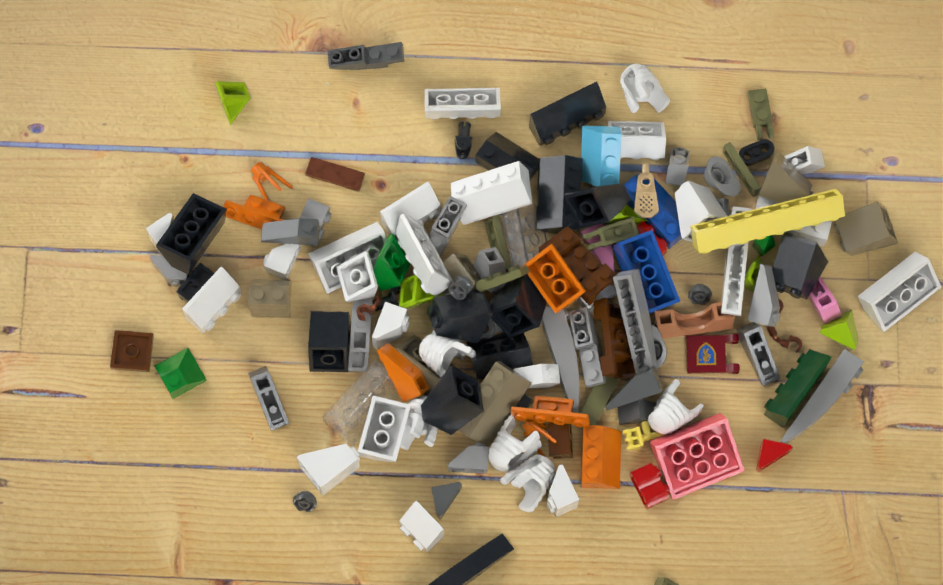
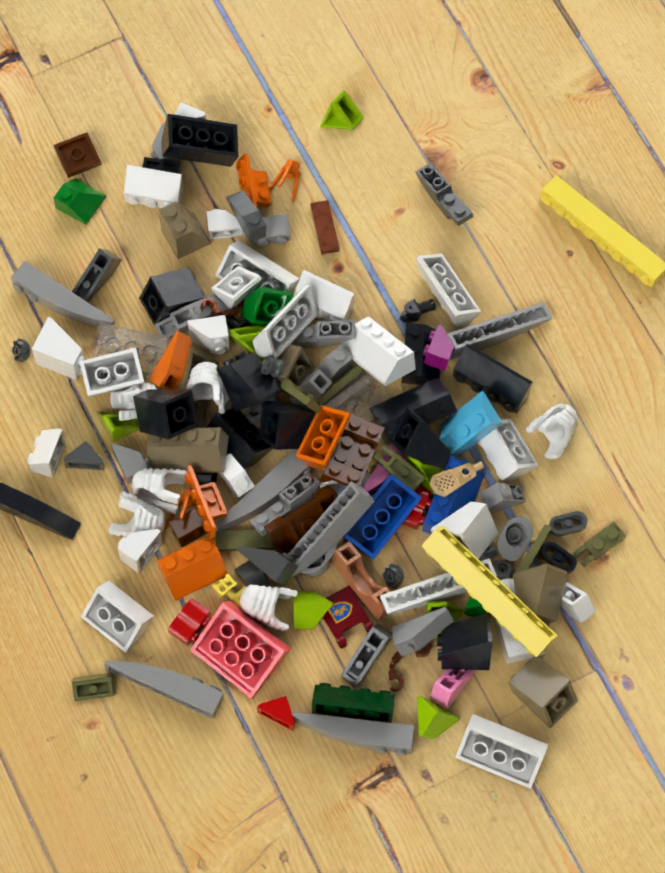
camera: 60 degrees right, 5 degrees down
none -> light grey slope [11,261,116,331]
none -> white slope [81,581,154,653]
none -> lime slope [97,412,139,442]
none -> light grey slope [104,661,224,719]
none -> lime slope [293,590,333,630]
none -> light grey slope [314,345,353,384]
none -> magenta slope [423,324,454,371]
none -> light grey slope [447,303,552,360]
none -> dark grey plate [492,559,514,580]
none -> dark grey plate [549,511,587,537]

